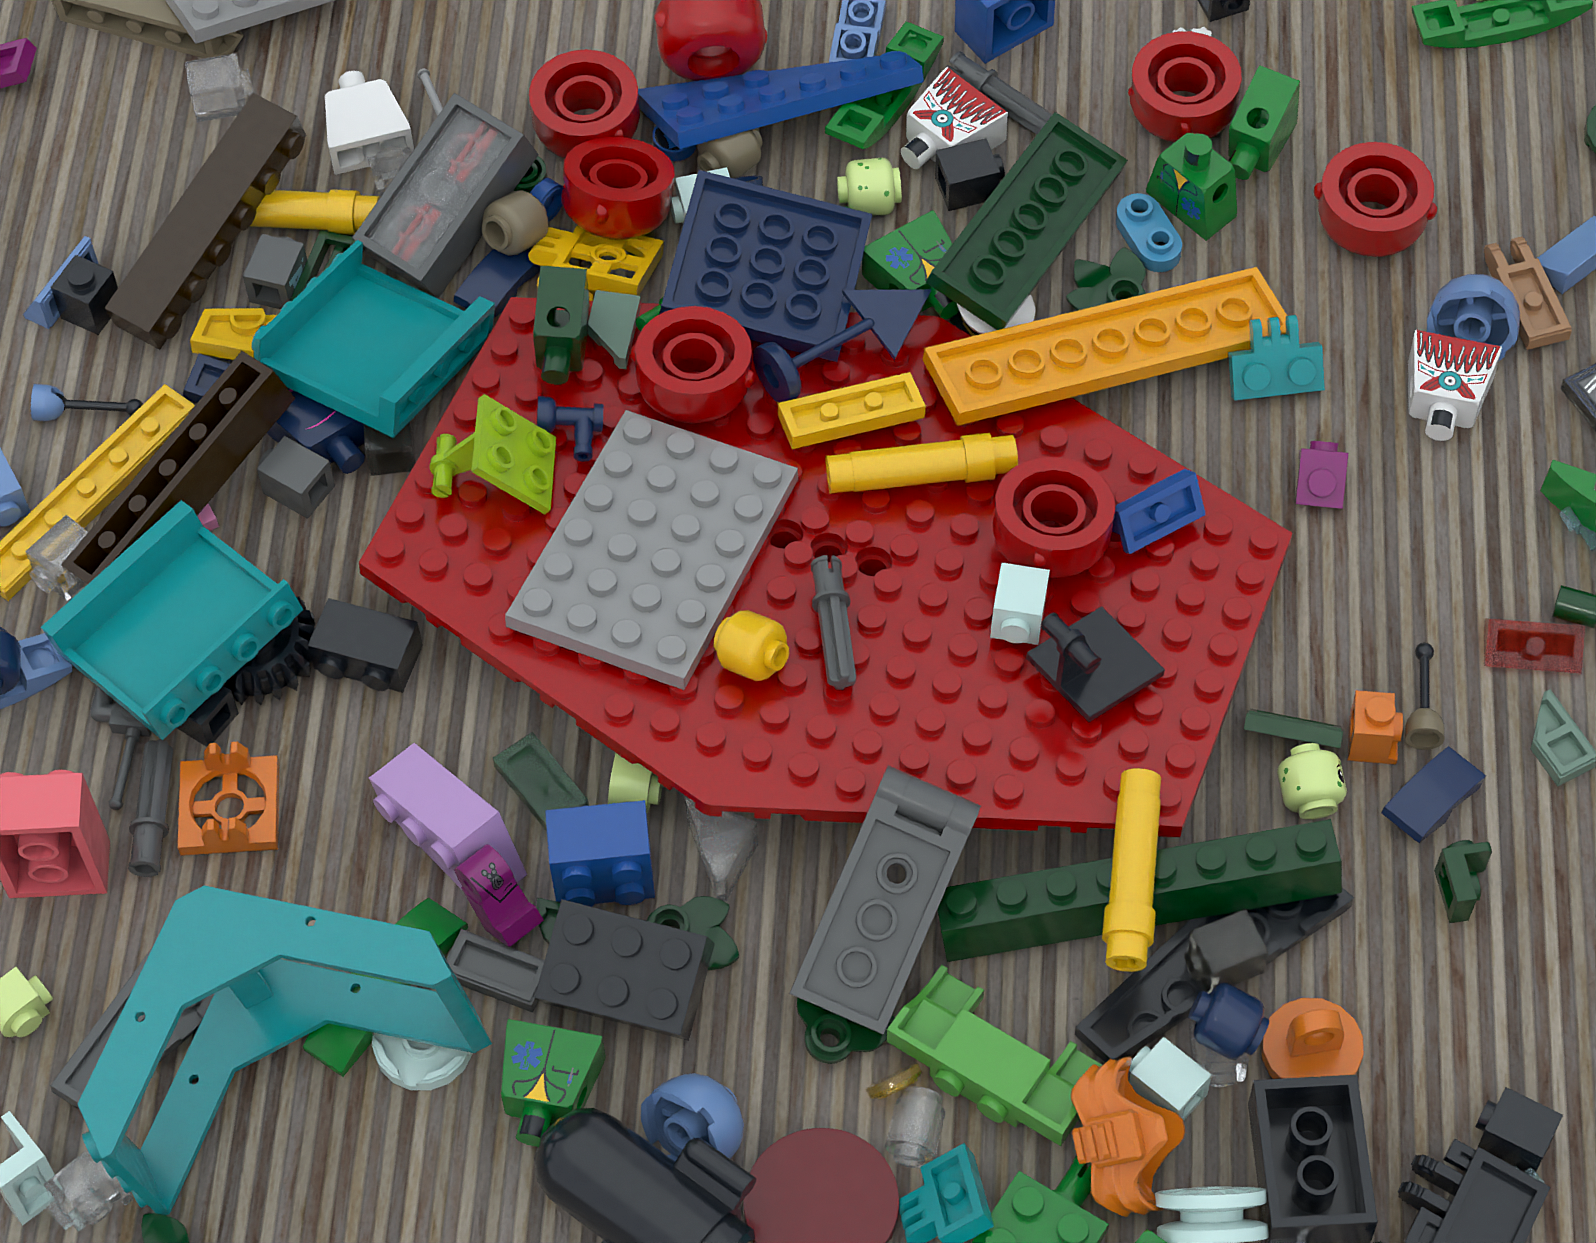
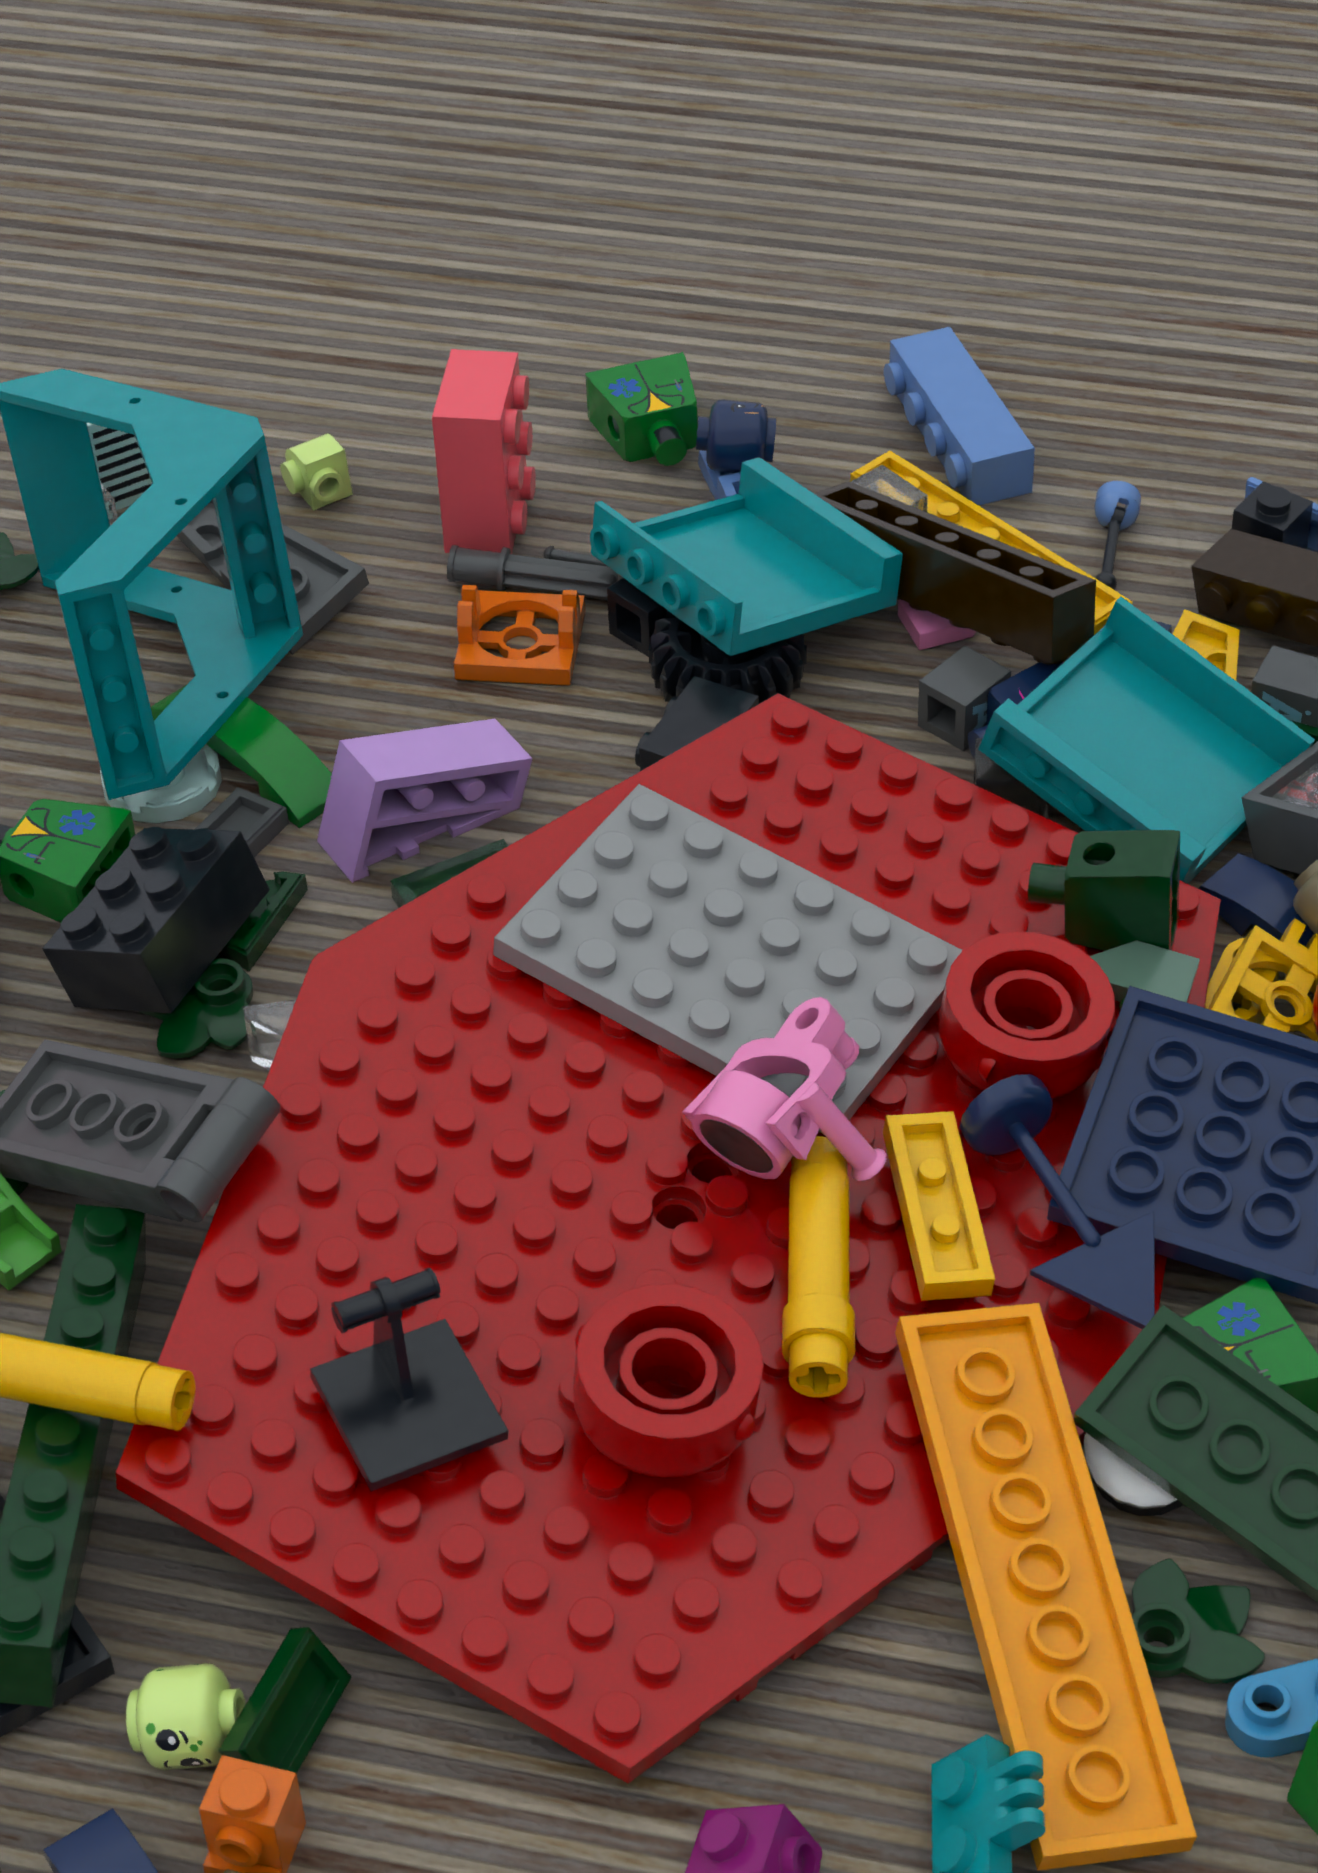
camera: 100 degrees right, 15 degrees down
lime plate [430,394,556,514] -> none
magenta leg [454,844,544,947] -> none
dark blue piece [537,396,604,462] -> none
blue brick [545,800,655,907] -> none
yellow head [714,610,789,681] -> none
dark grey axle [811,555,856,690] -> none
light aqua brick [990,563,1050,645] -> none
blue plate [1112,469,1206,554] -> none
none -> bright pink piece [682,997,886,1181]

